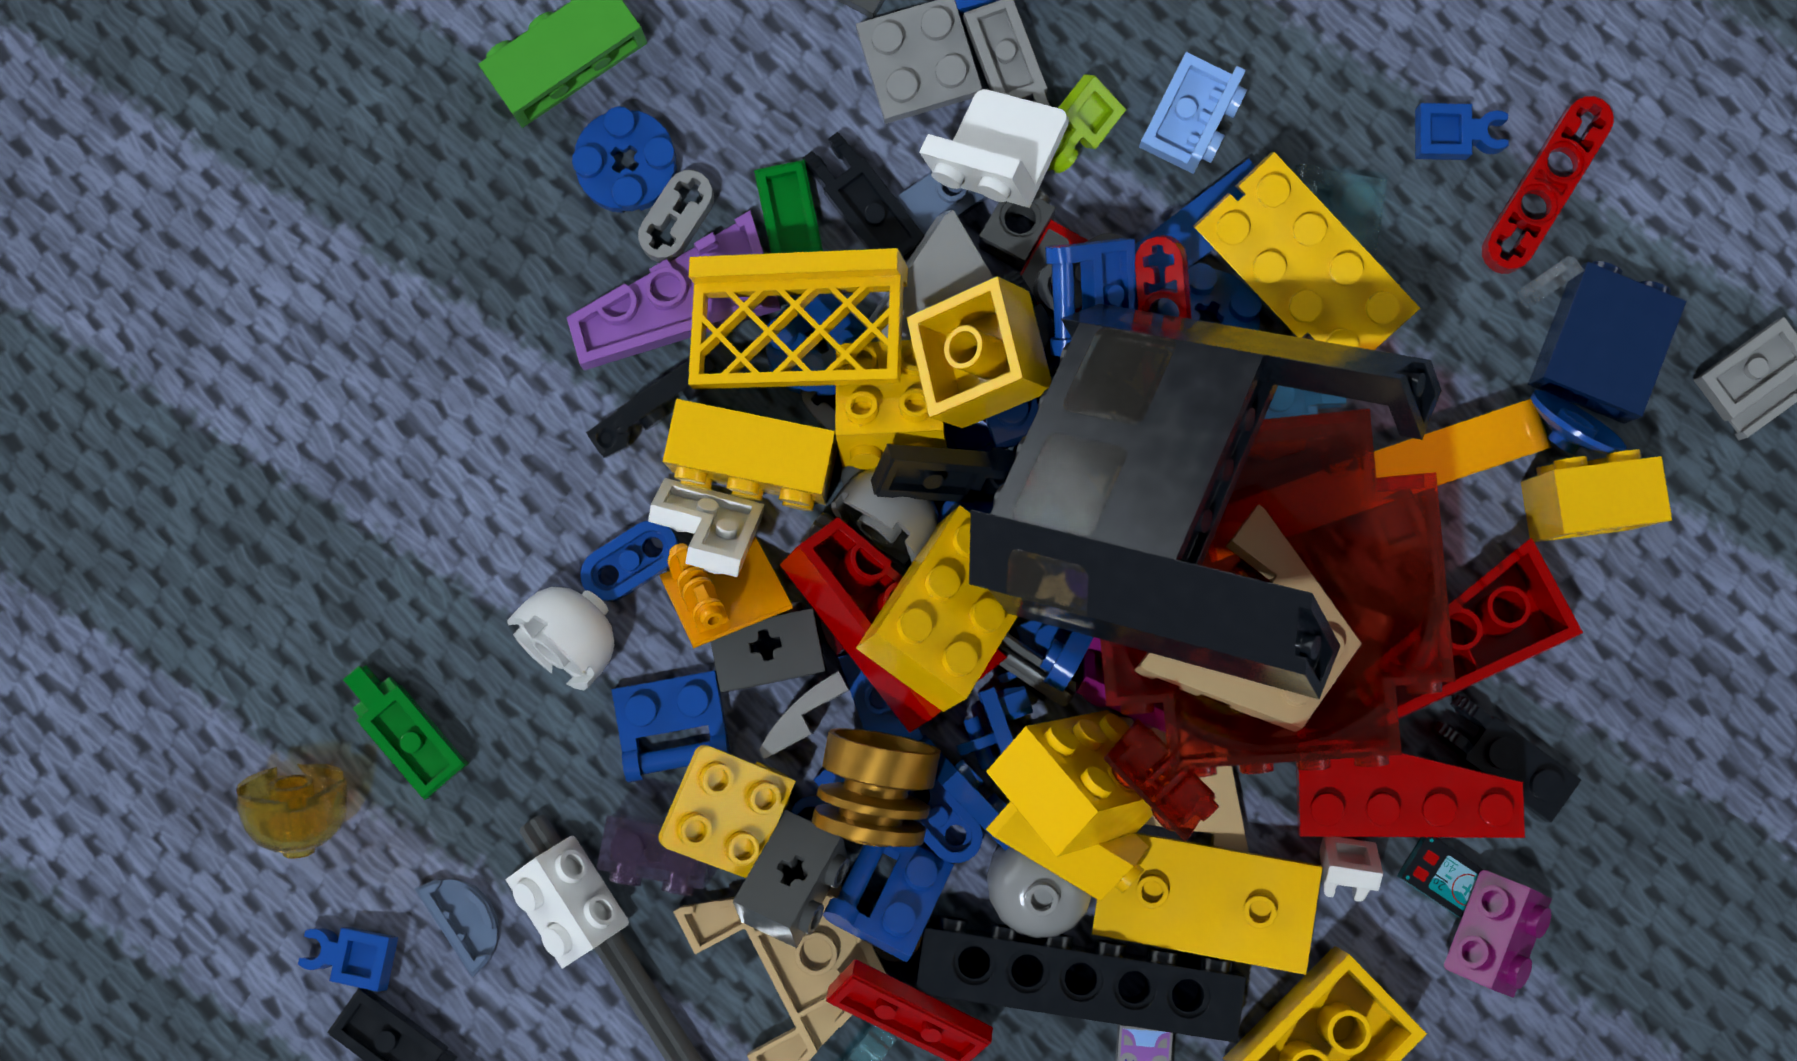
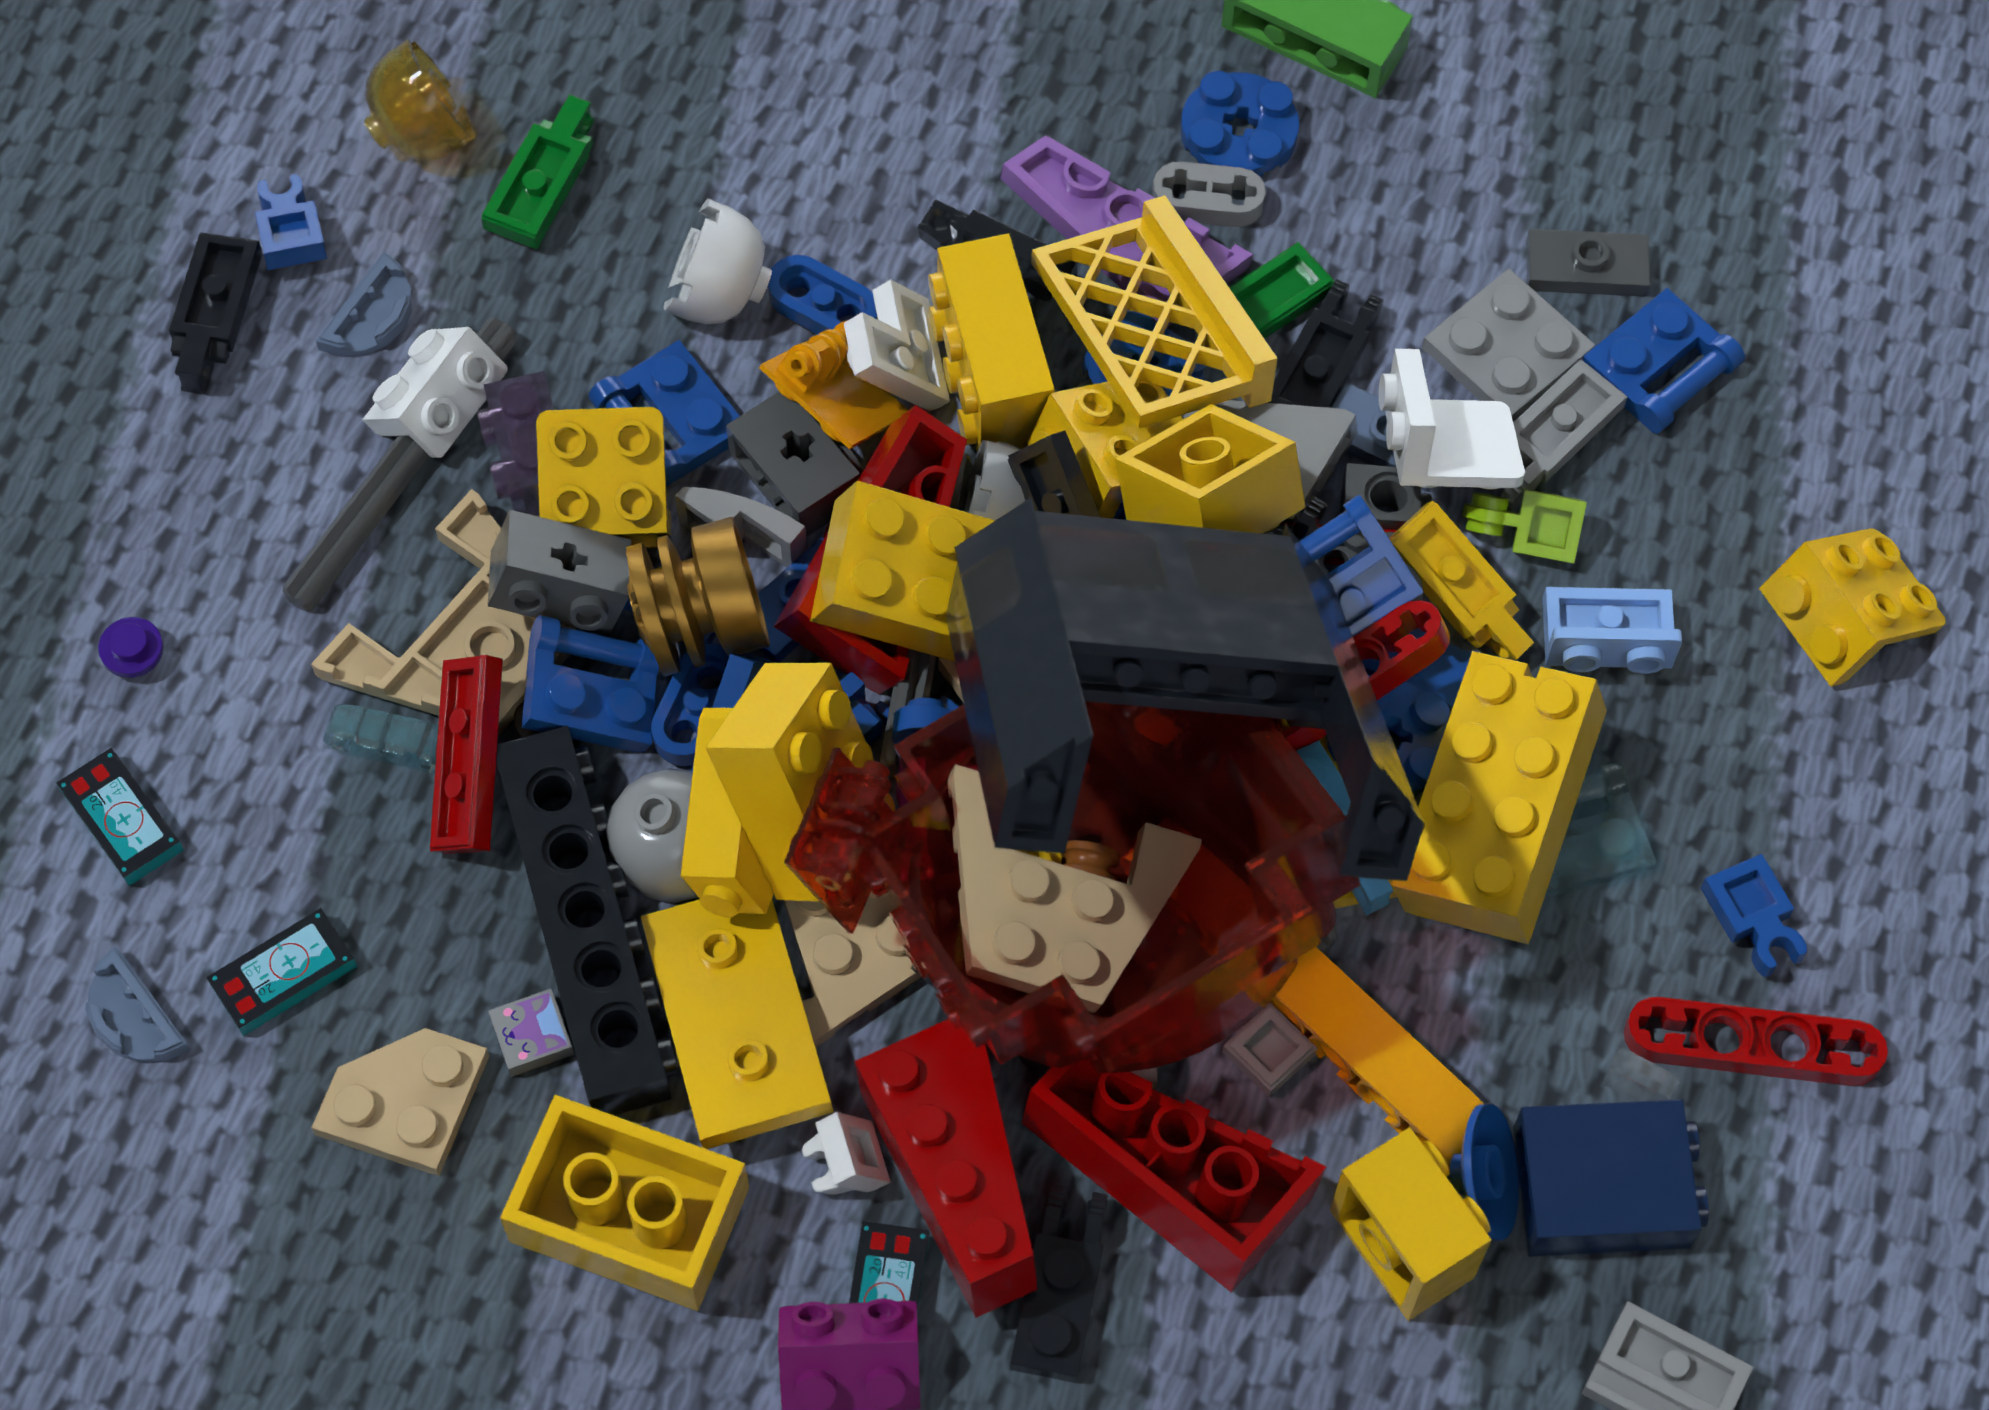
camera: 60 degrees right, 20 degrees down
none -> yellow hinge [1389,501,1534,660]

